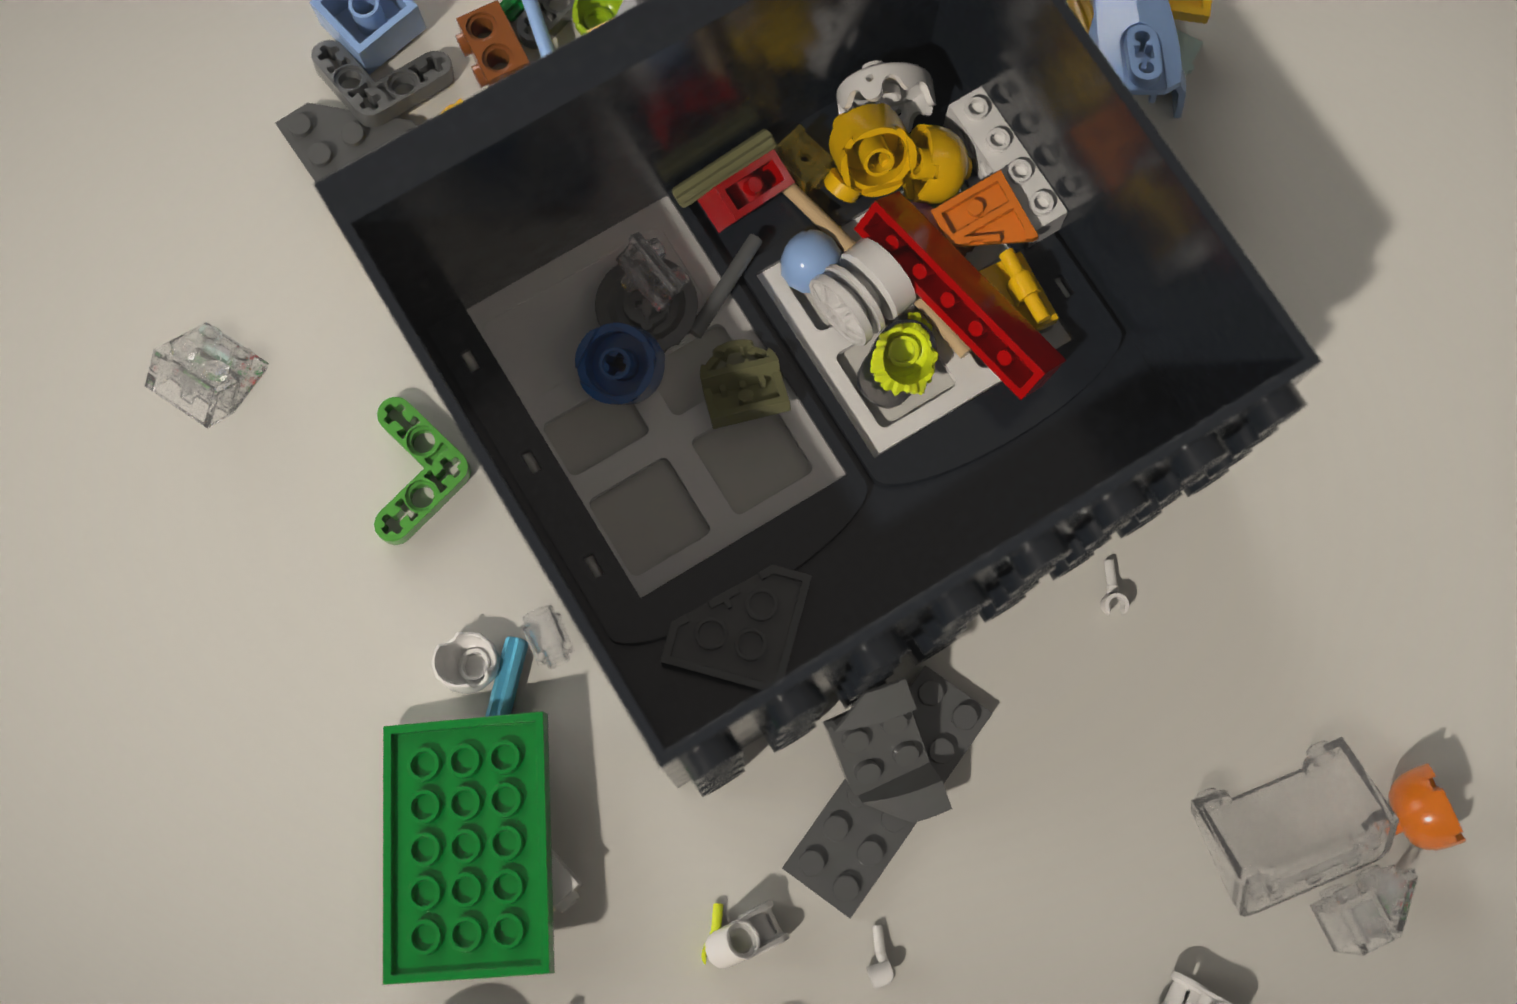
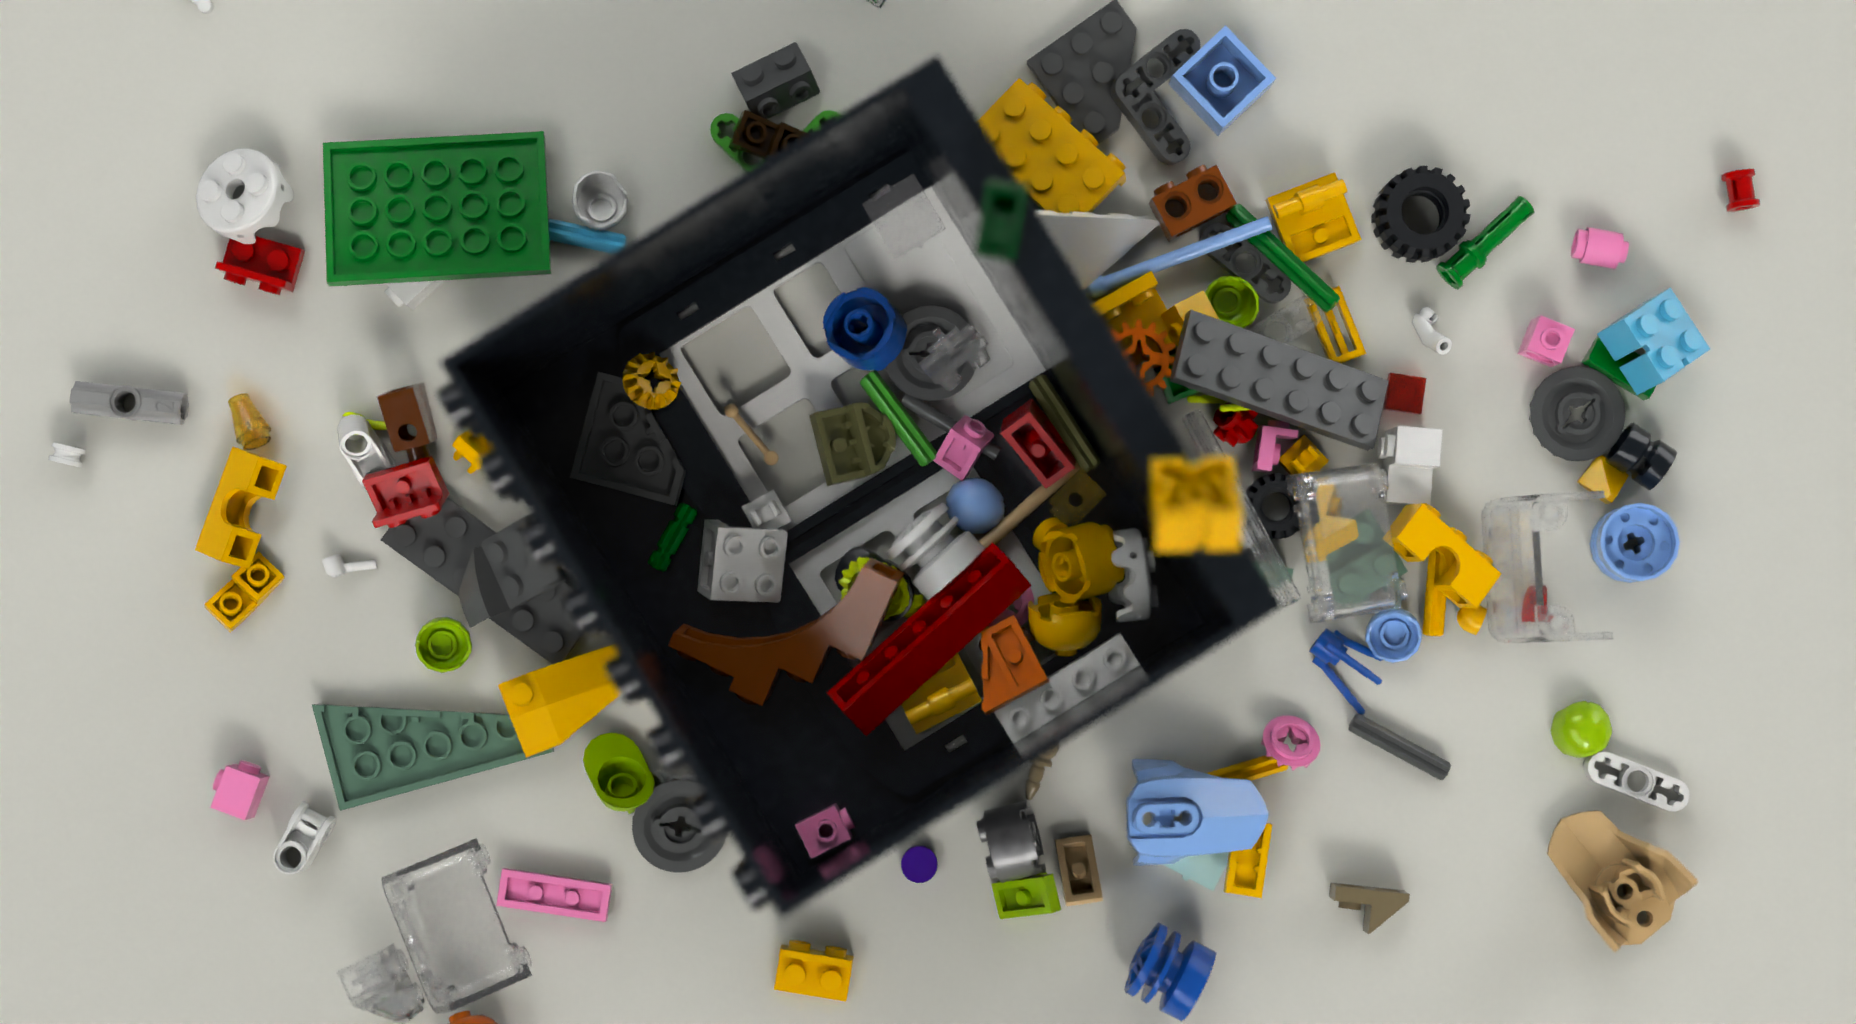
camera: 95 degrees right, 10 degrees up
none -> sand green wing [312,704,554,811]
none -> red bracket [362,456,450,528]
none -> reddish brown torso [377,382,437,462]
none -> lime hair [415,617,472,673]
none -> yellow tile [452,429,493,474]
none -> bright pink plate [496,868,613,922]
none -> yellow wedge [498,644,621,758]
none -> lime piece [583,732,655,814]
none -> yellow gear [622,352,681,409]
none -> dark grey gear [632,778,727,873]
none -> green axle [648,503,697,572]
none -> dark orange arch [668,558,904,706]
none -> white bracket [697,519,788,603]
none -> tan hinge [724,403,779,465]
none -> dark brown slope [729,110,808,160]
none -> dark grey bracket [731,42,820,119]
none -> white tile [742,489,792,529]
none -> yellow bracket [774,940,854,1002]
none -> bright pink brick [795,803,855,859]
none -> bright green axle [860,371,937,466]
none -> clear piece [862,173,946,259]
none -> bright pink bracket [933,415,994,481]
none -> dark green slope [975,178,1029,261]
none -> lime slope [991,872,1062,919]
none -> tan slope [1055,834,1103,907]
none -> blue wheel [1124,922,1216,1022]

